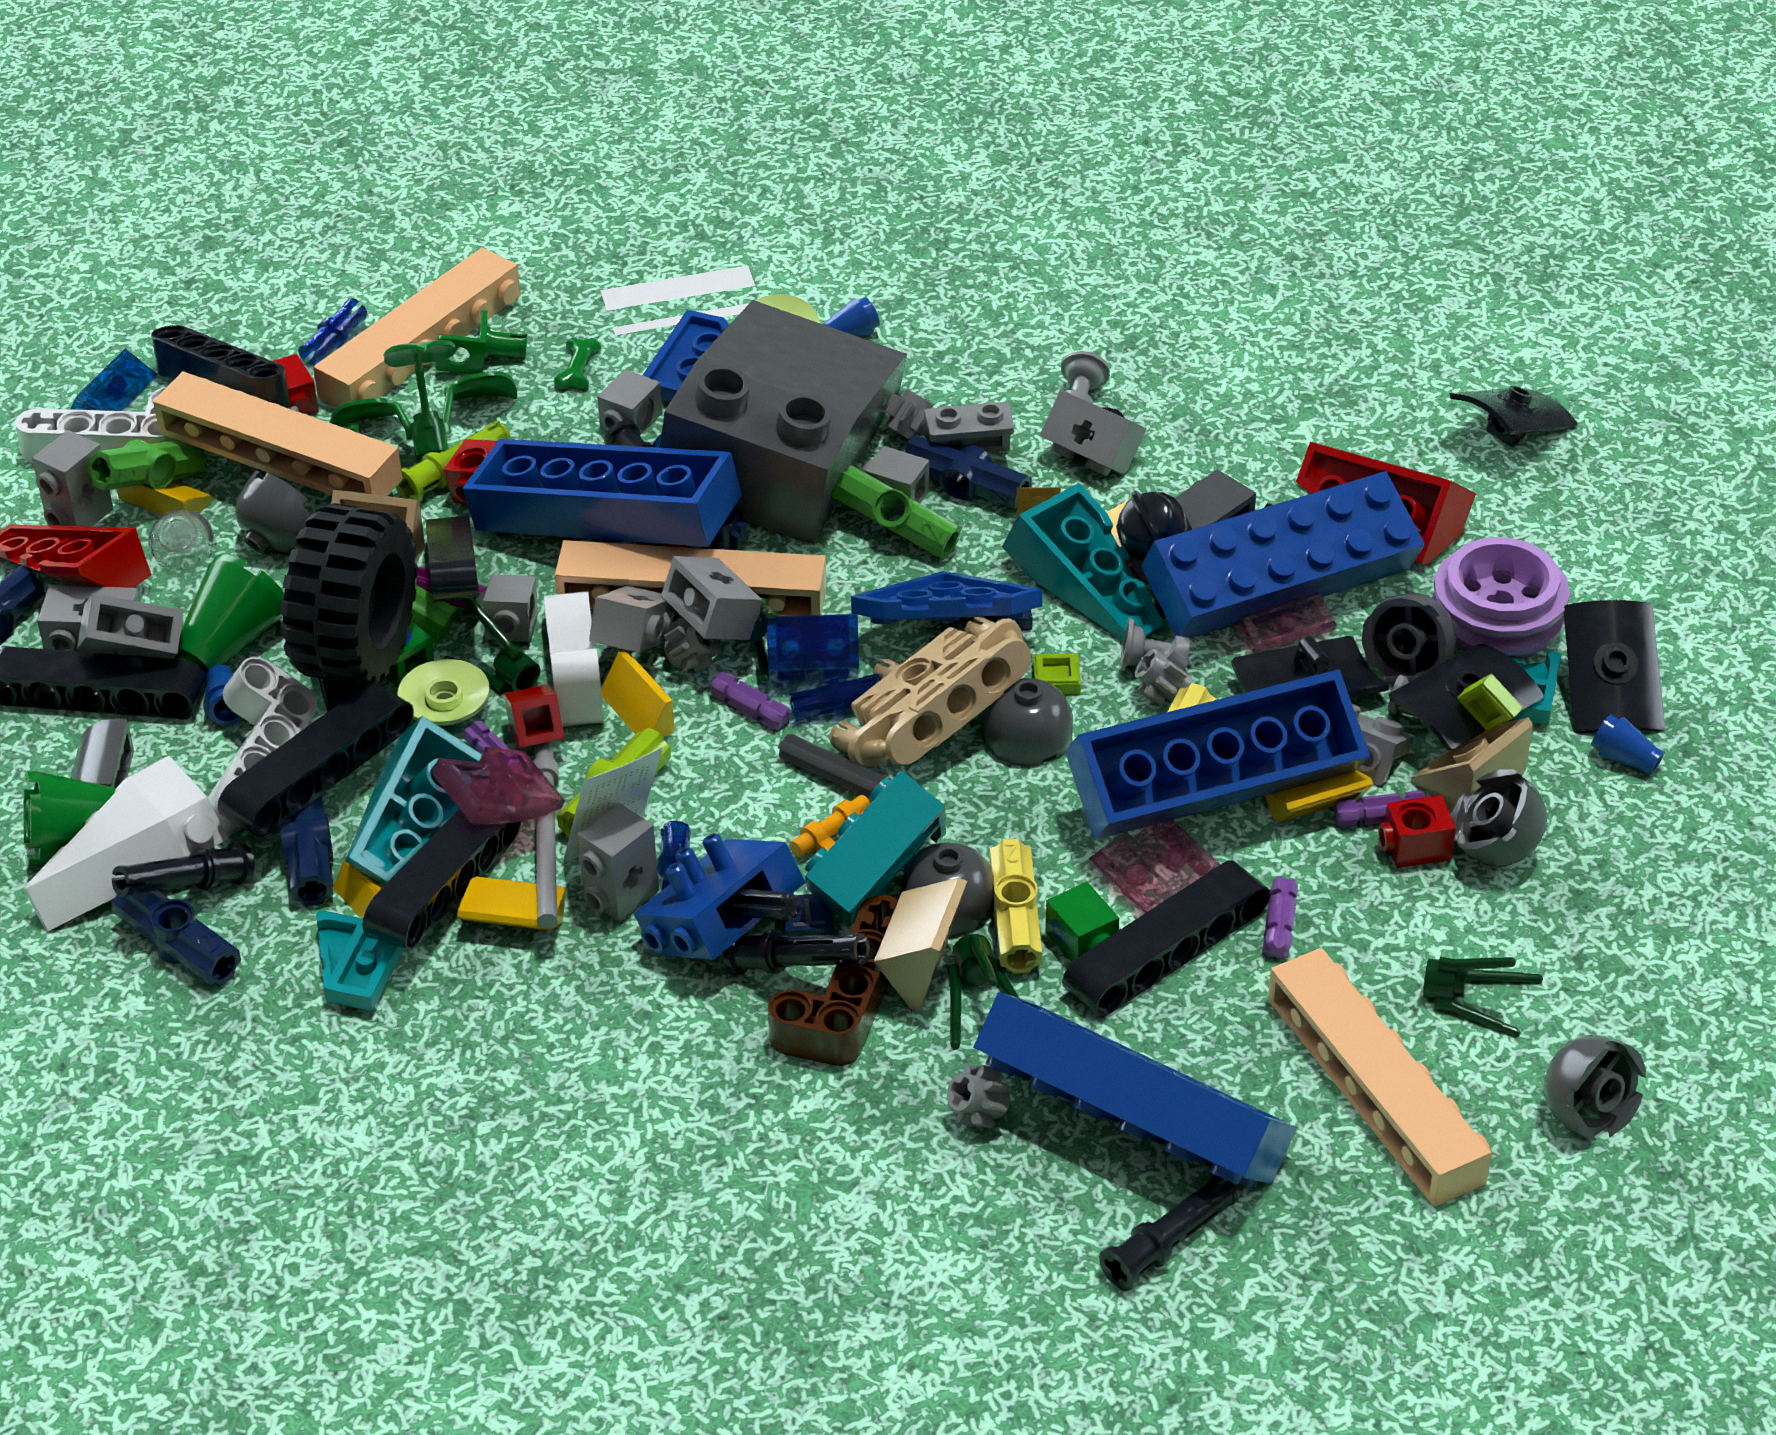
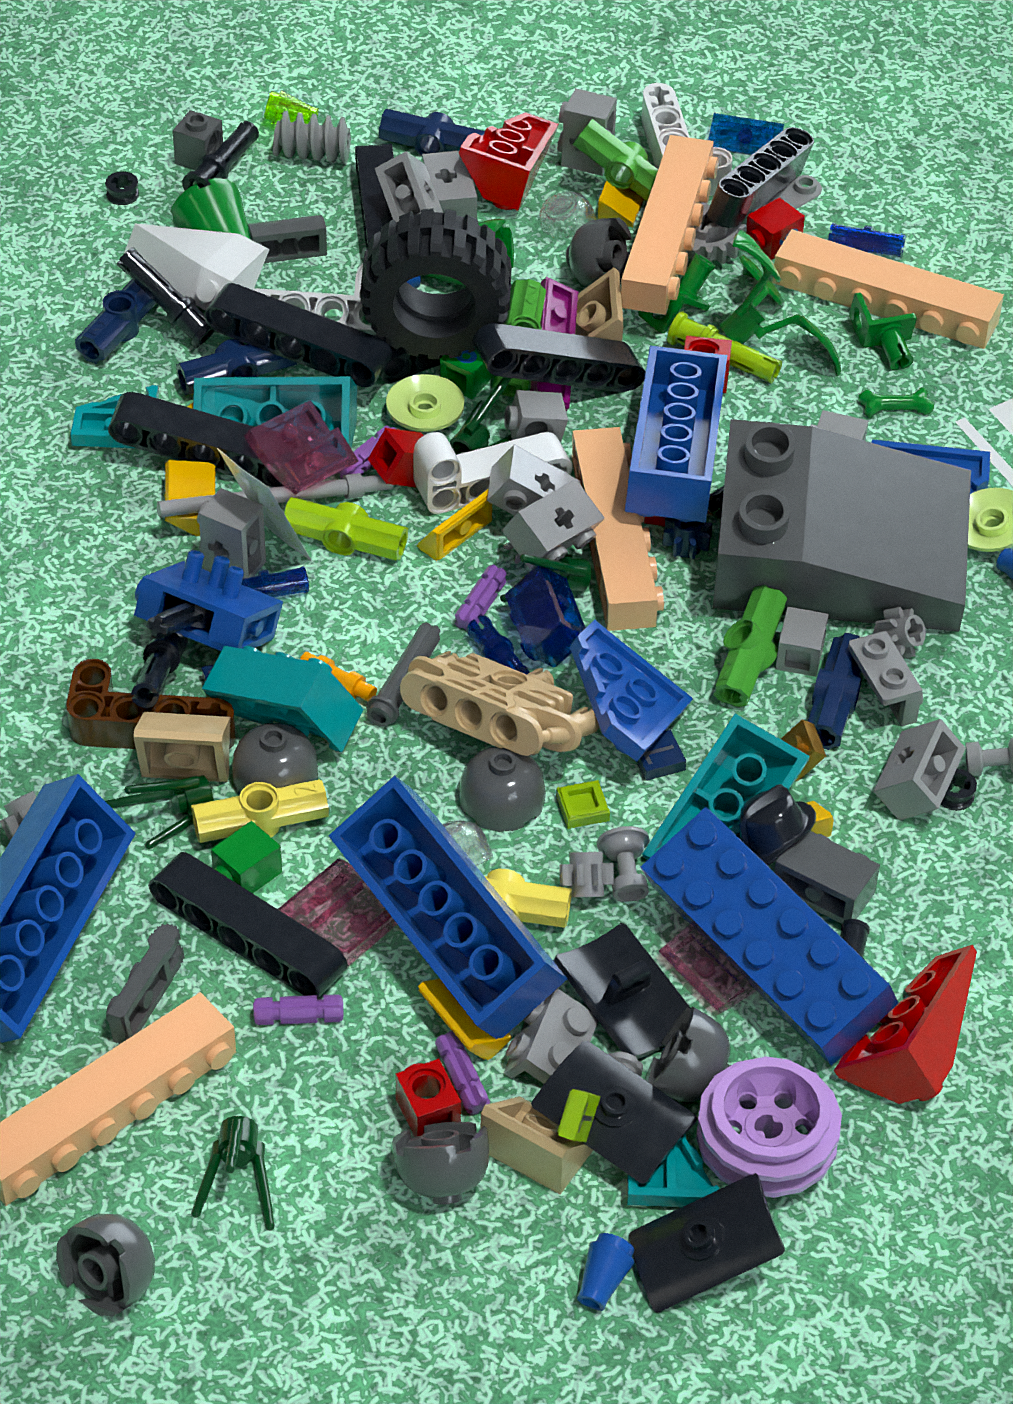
camera: 75 degrees right, 5 degrees up
none -> dark grey hinge [106,923,185,1044]

